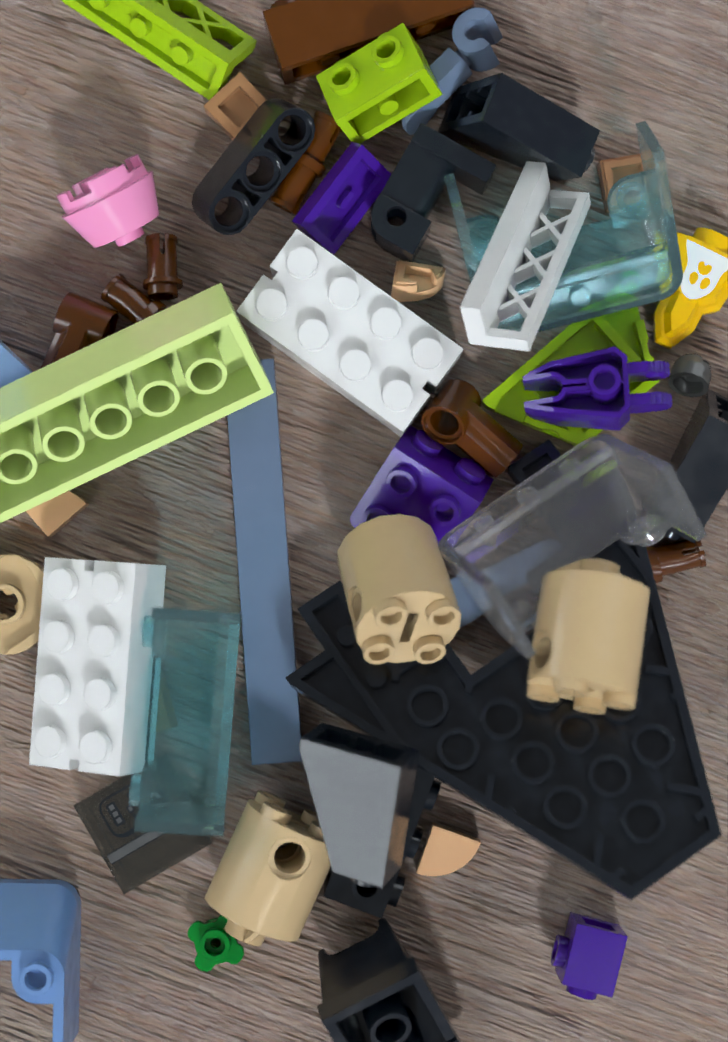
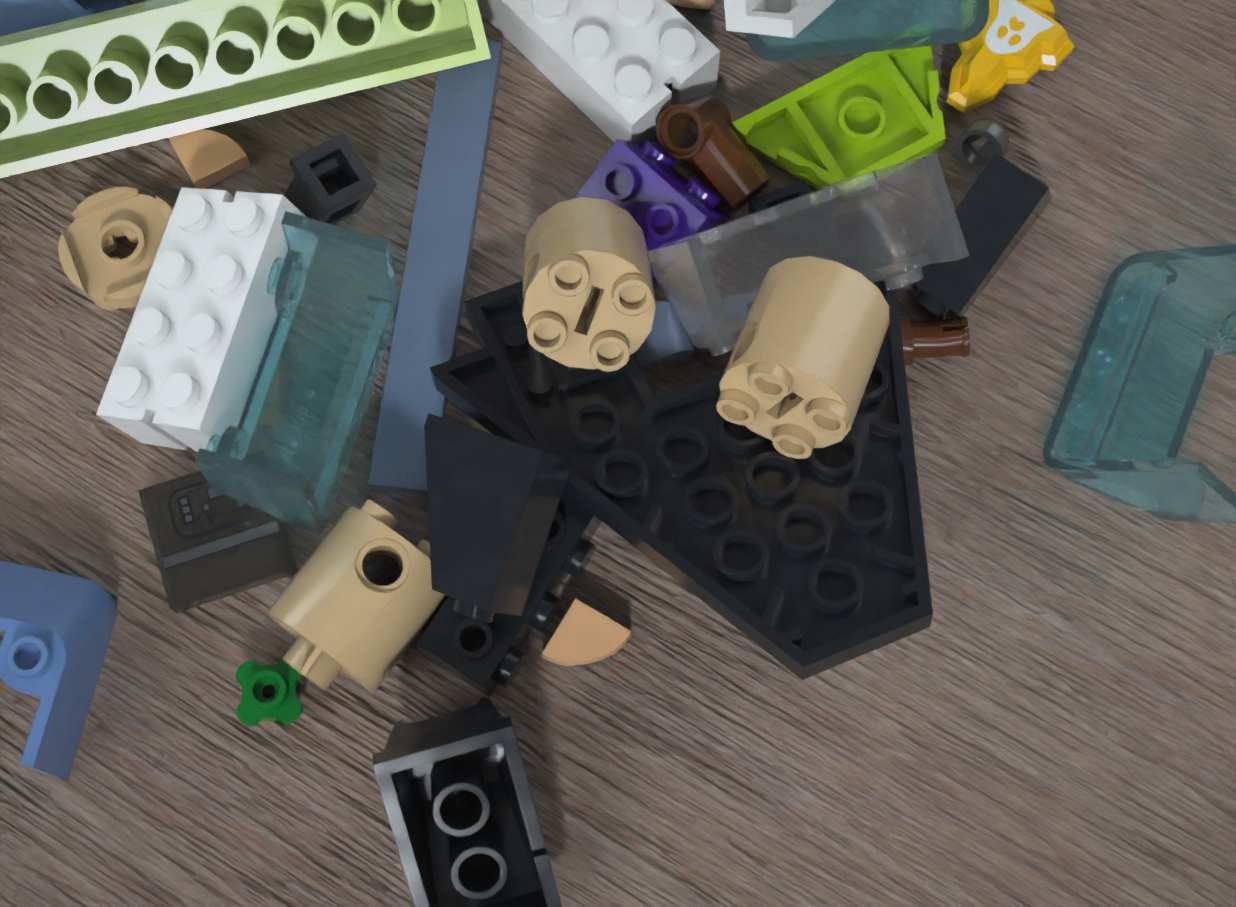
camera: 15 degrees right, 15 degrees down
dark purple hinge [523,346,672,431] -> none
dark purple brick [551,912,628,1000] -> none
none -> black brick [284,133,377,231]

